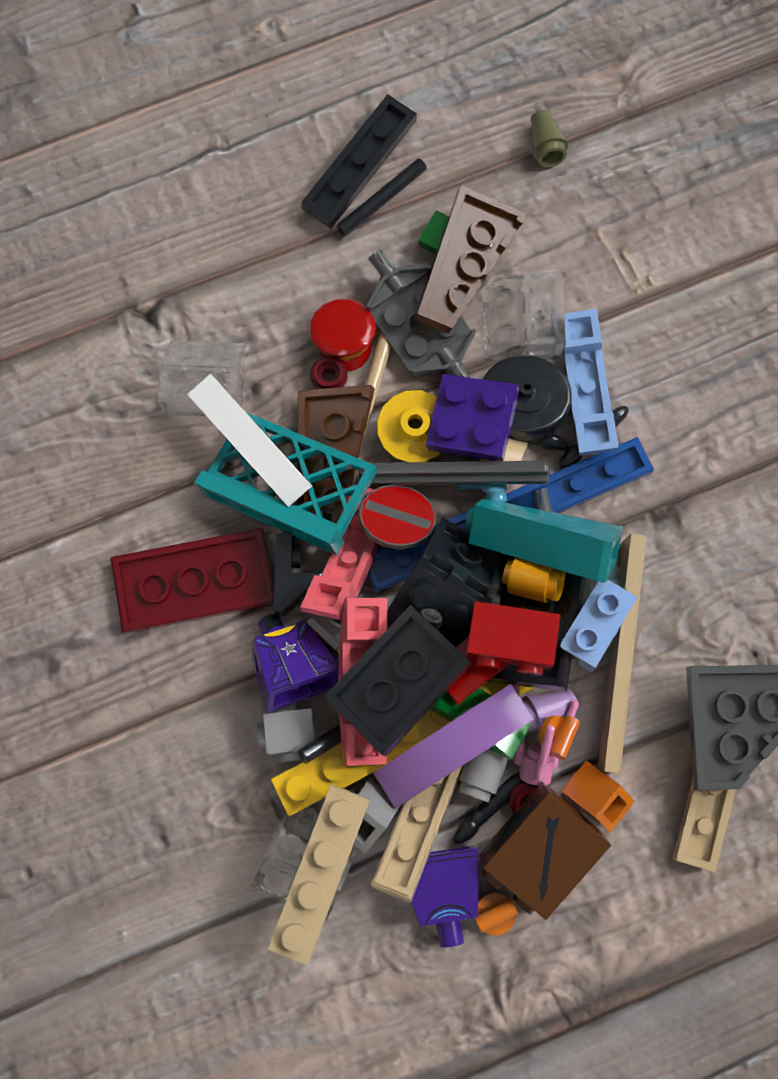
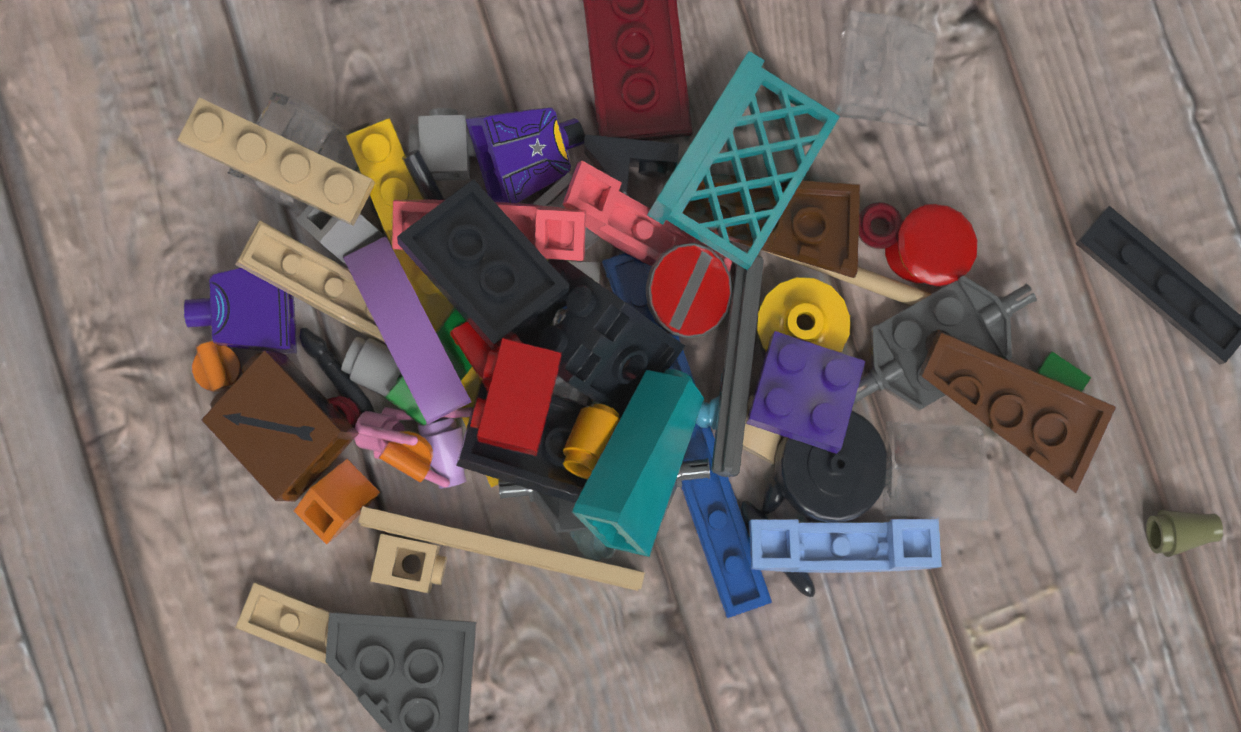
camera: 90 degrees right, 5 degrees up
white sticker [187,374,312,507] -> none
black bar [336,158,427,237] -> none
light blue bracket [560,579,638,672] -> none
none -> tan brick [370,534,447,593]

